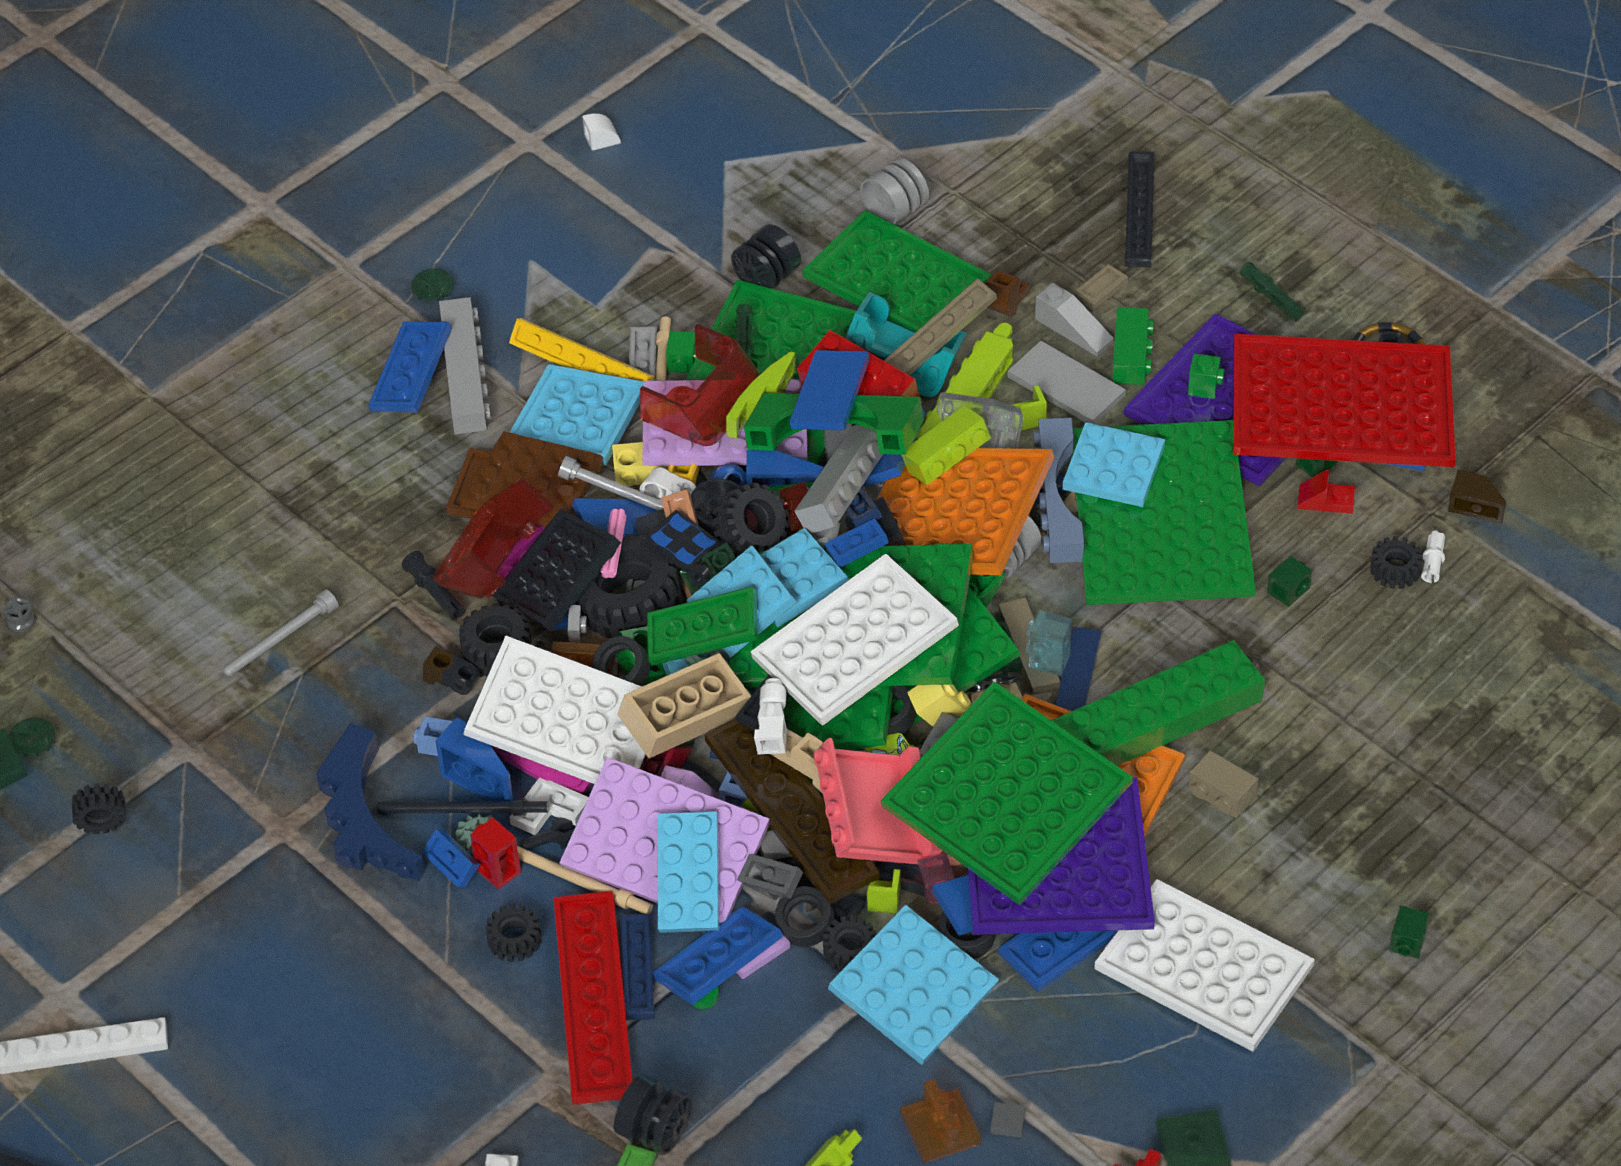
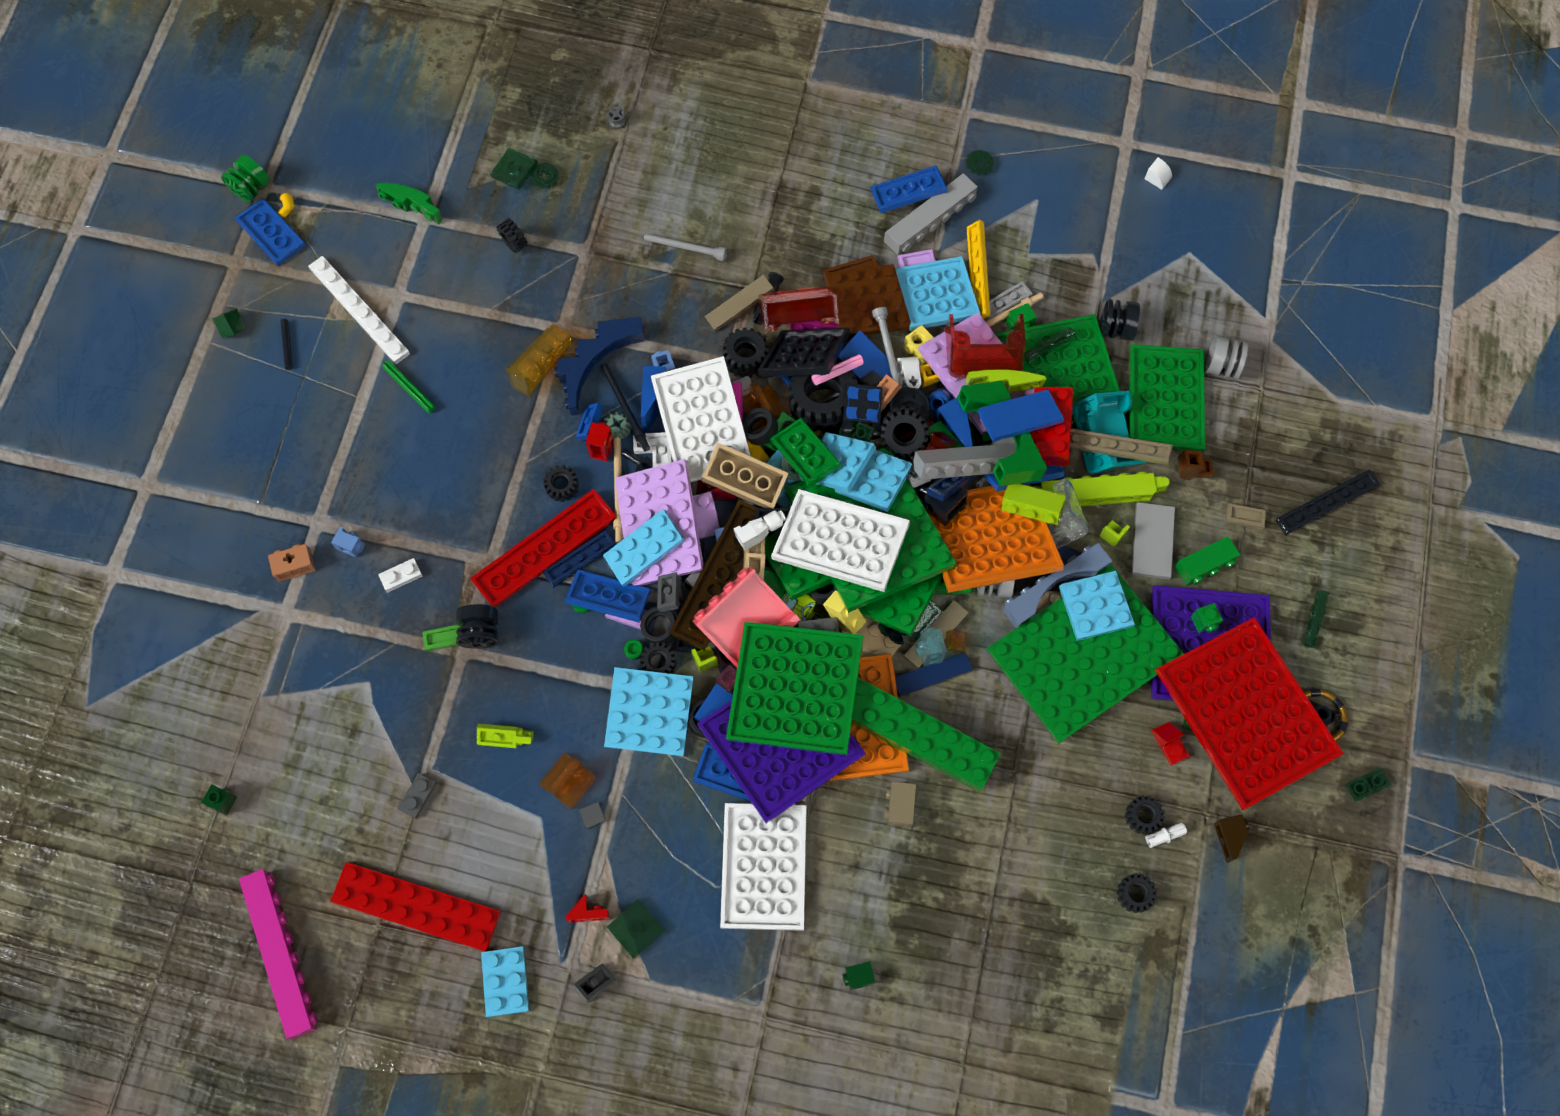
camera: 55 degrees right, 20 degrees up
leg [423,646,480,695] -> none
light grey plate [568,605,587,643] -> none
blue plate [824,518,889,568] -> none
light grey slope [1035,283,1114,356] -> none
dark green brick [1267,556,1312,607] -> none
none -> green axle [382,360,436,413]
none -> clear yellow wedge [505,324,572,397]
none -> green tile [624,639,644,660]
none -> dark tan tile [705,275,774,332]
none -> lavender tile [897,249,936,267]
none -> black tyre [1117,873,1157,913]
none -> clear green slope [1345,767,1391,802]

